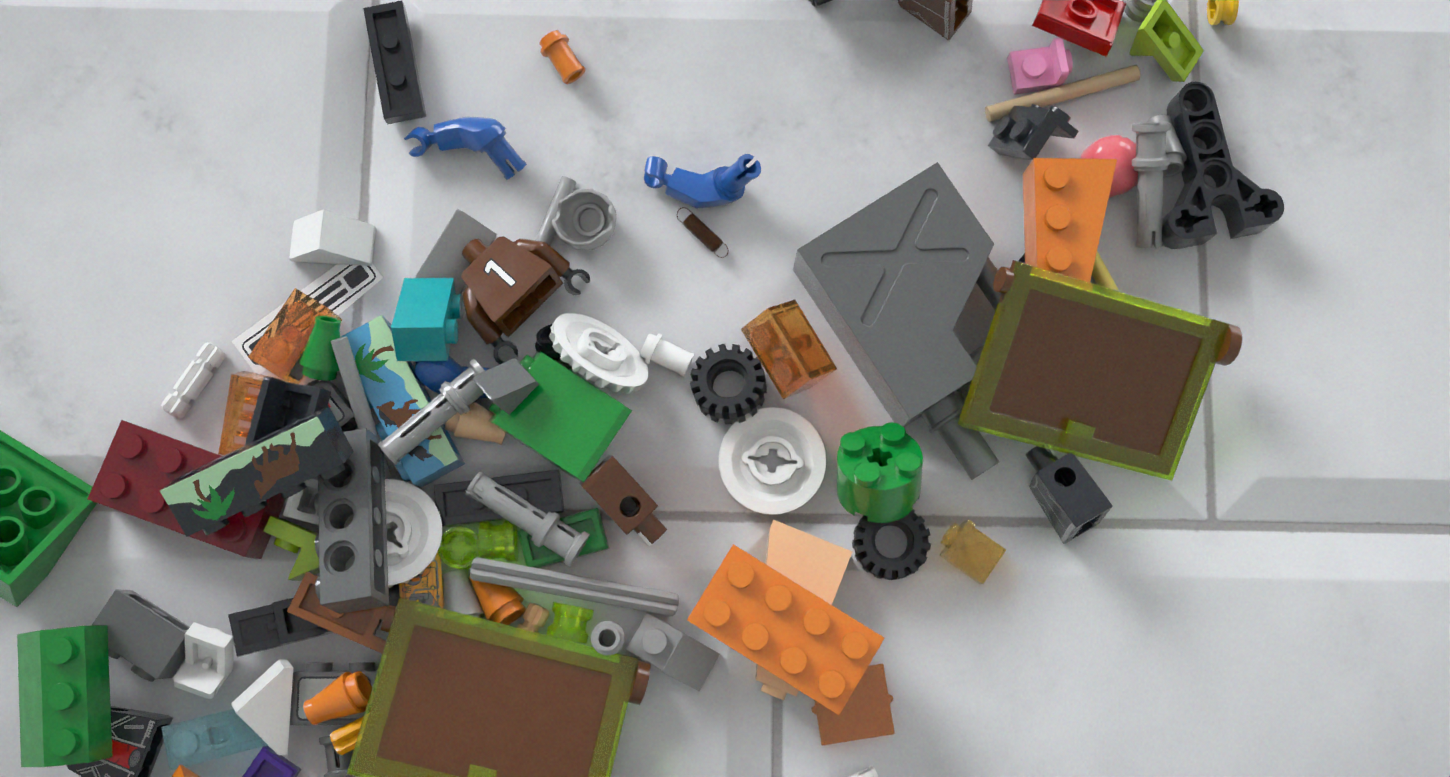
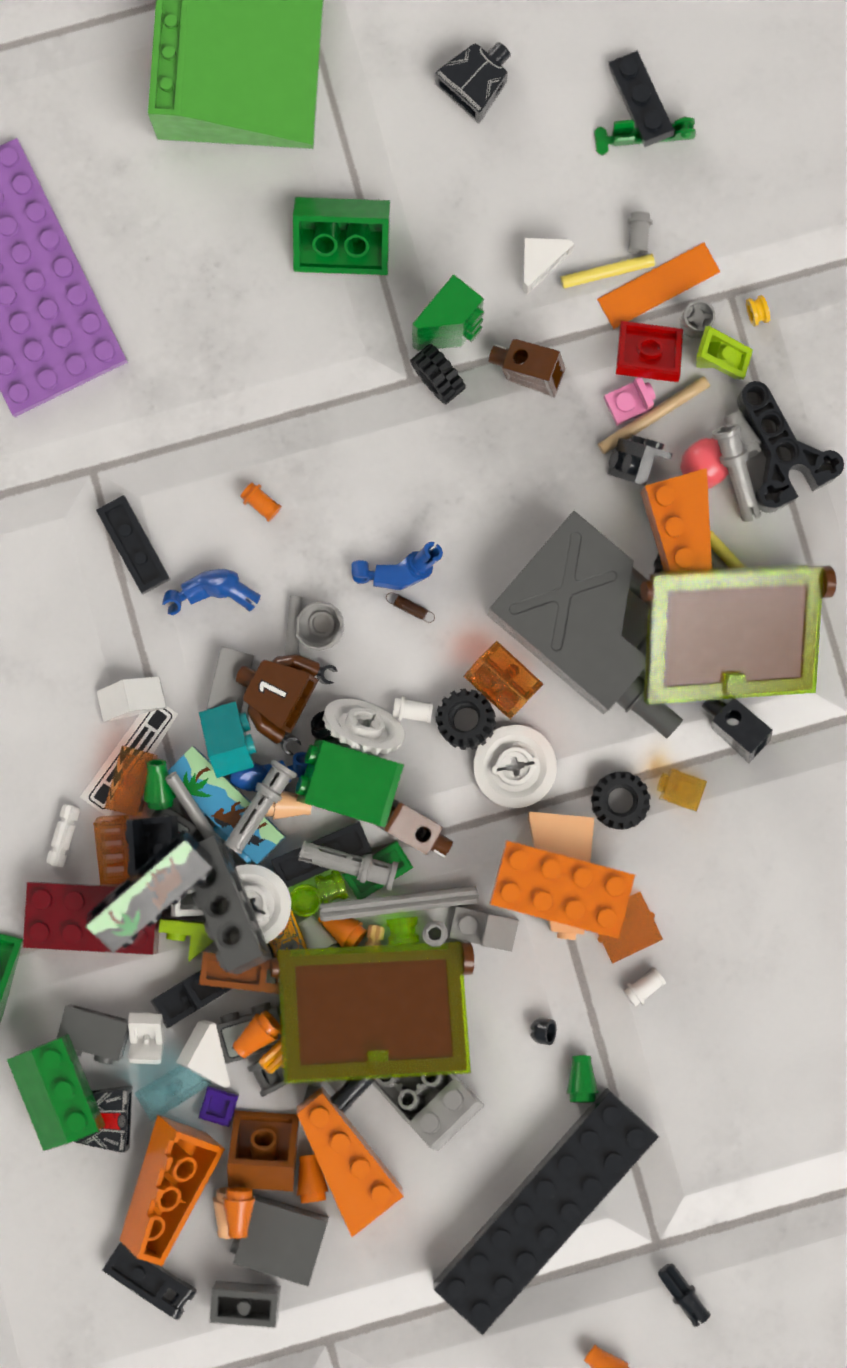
camera: 15 degrees left, 5 degrees up
slope [473,358,539,415] -> none
green brick [837,422,923,523] -> none

